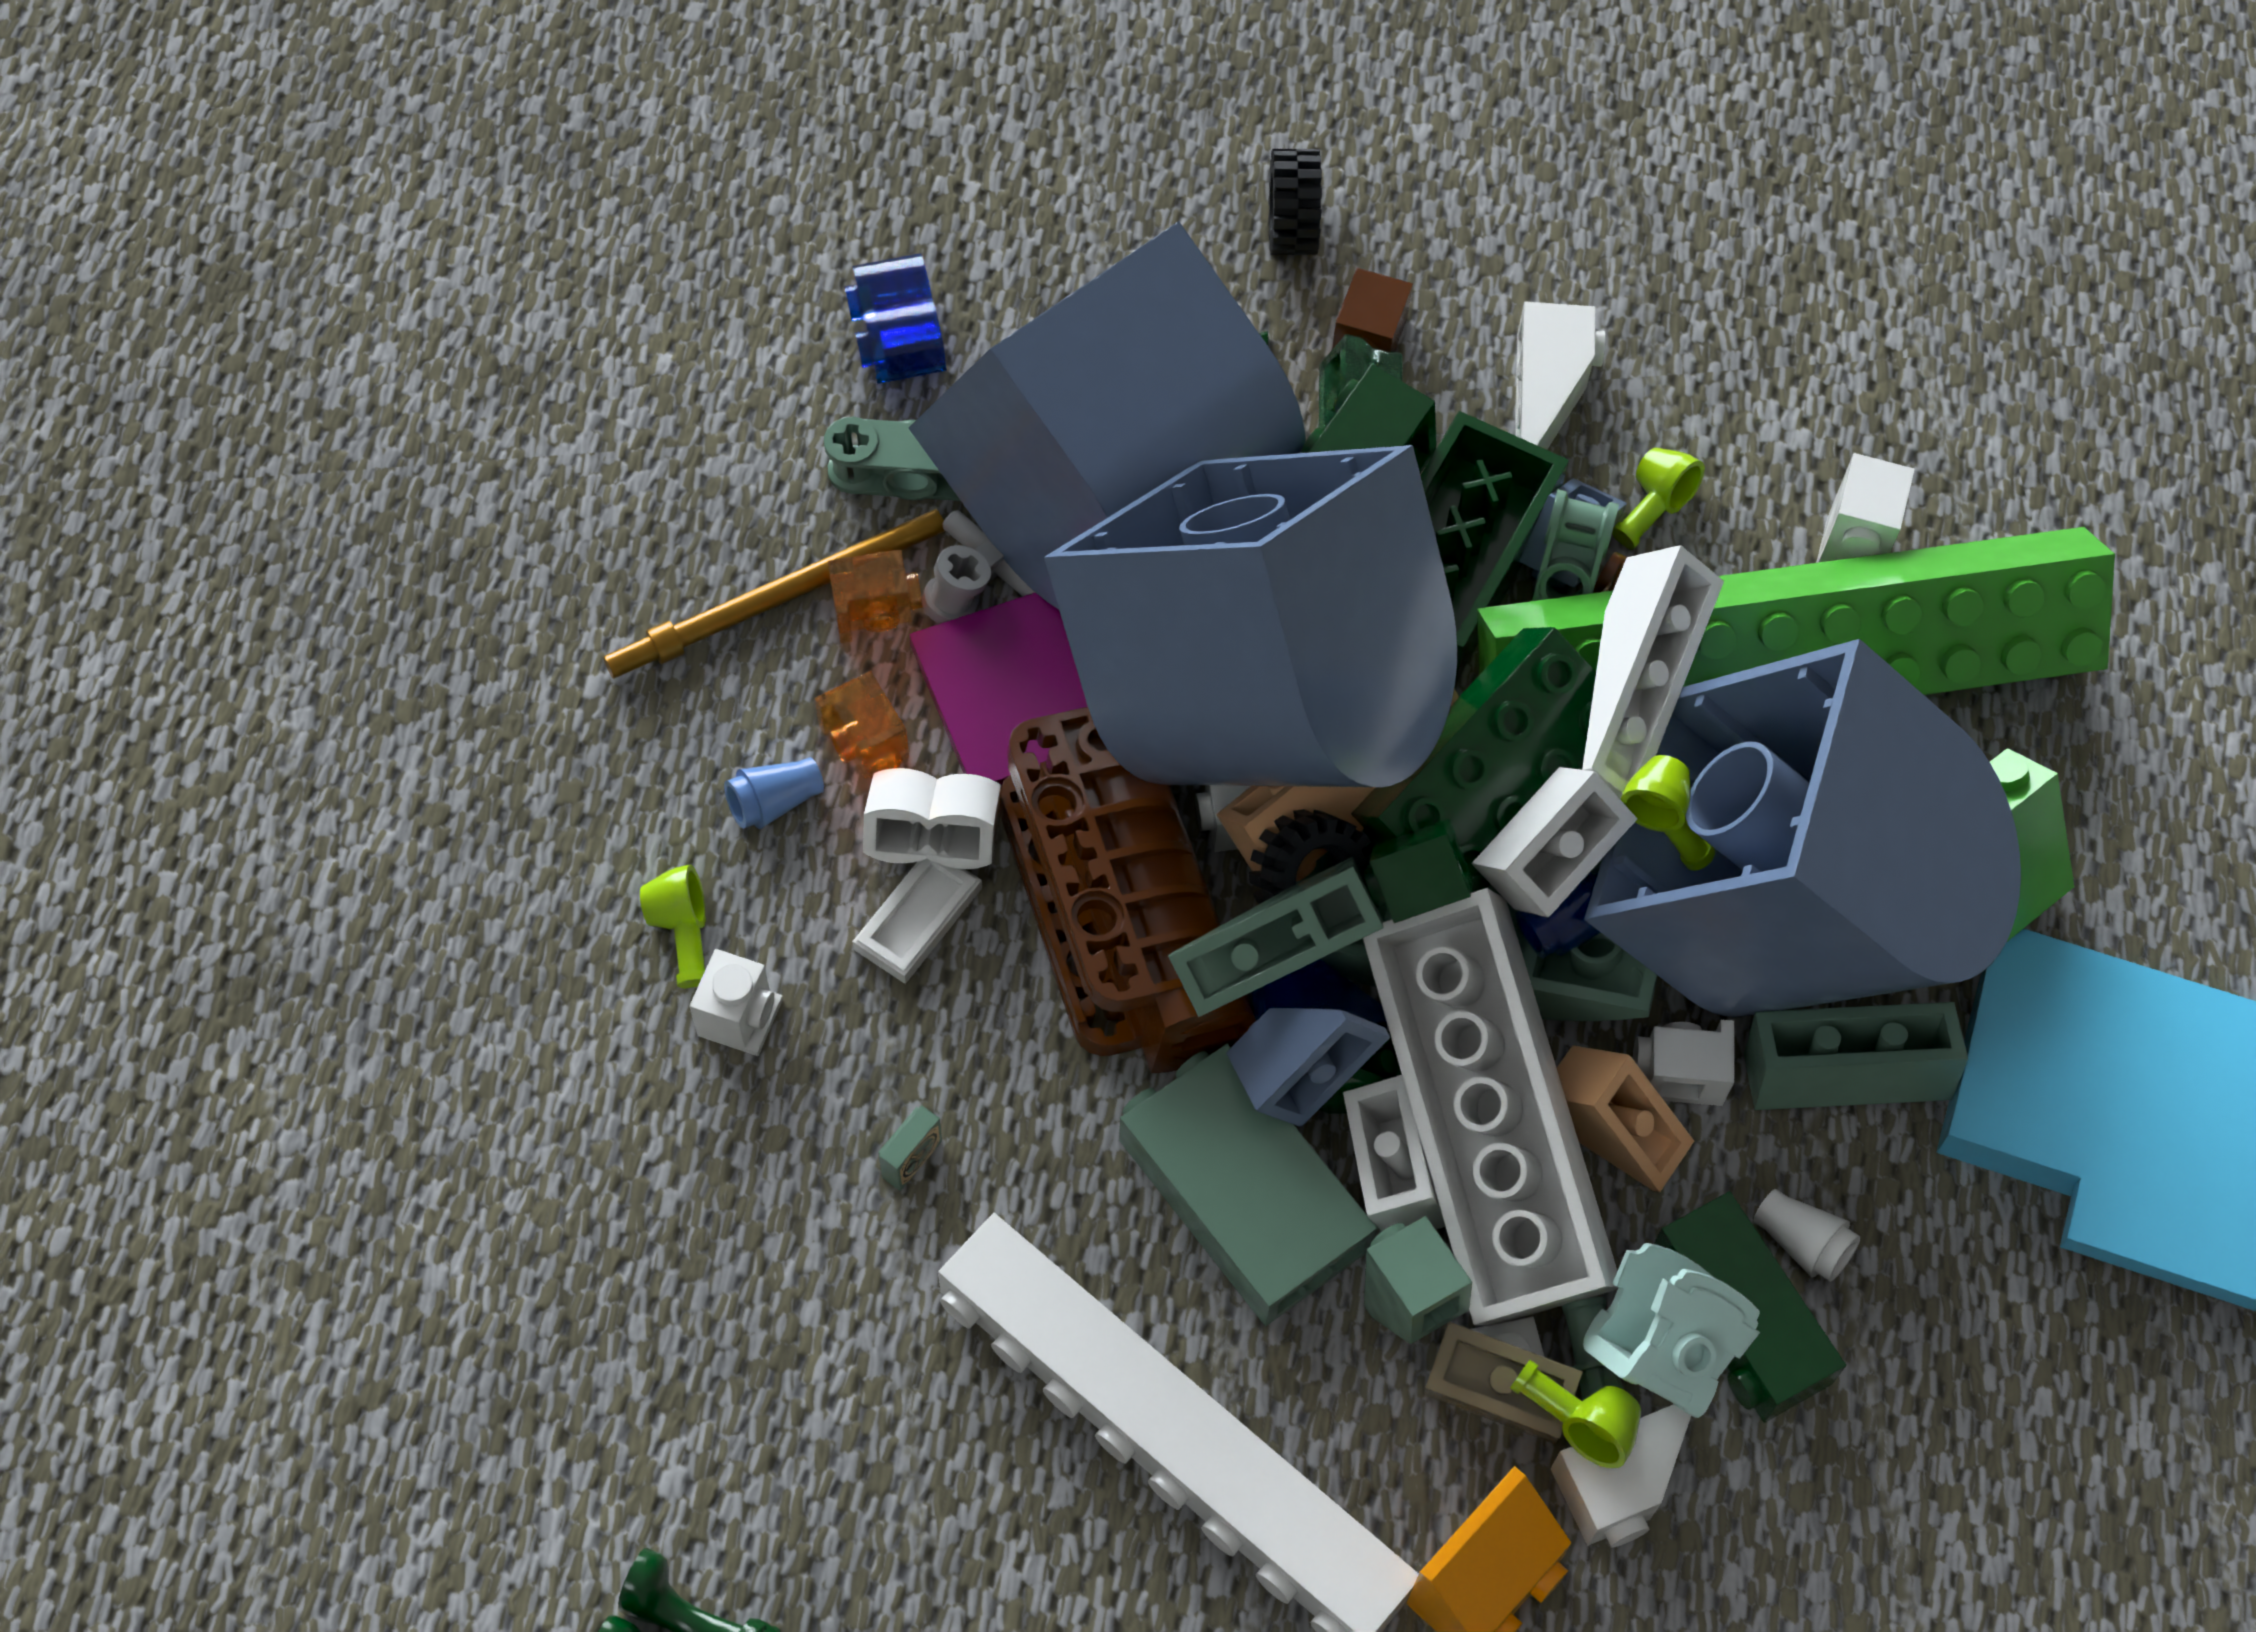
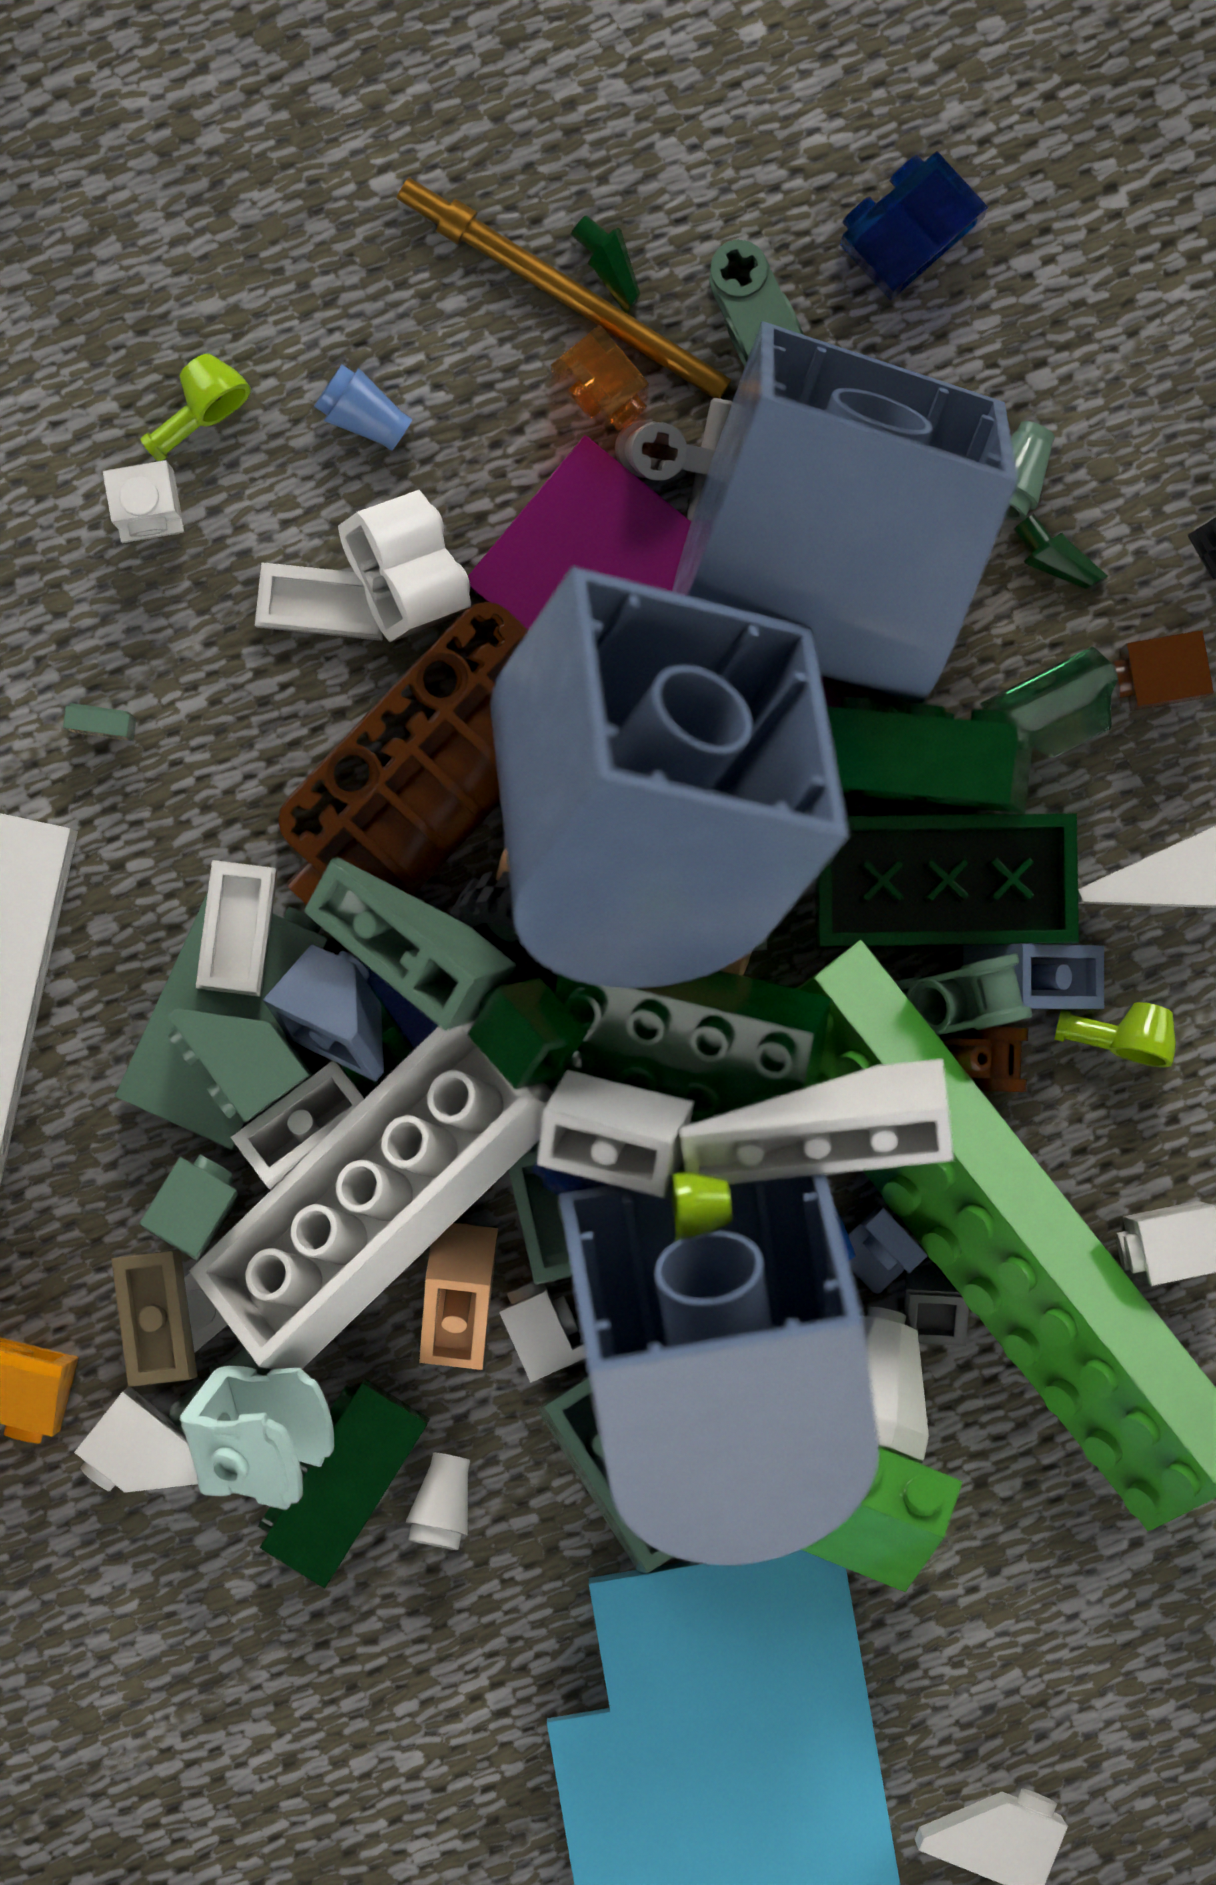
camera: 65 degrees right, 25 degrees up
clear orange brick [815,671,909,779] -> none
lime bar [1510,1360,1641,1468] -> none
none -> sand green slope [167,1009,313,1121]
none -> white tile [196,860,278,997]
none -> dark green bar [570,215,640,314]

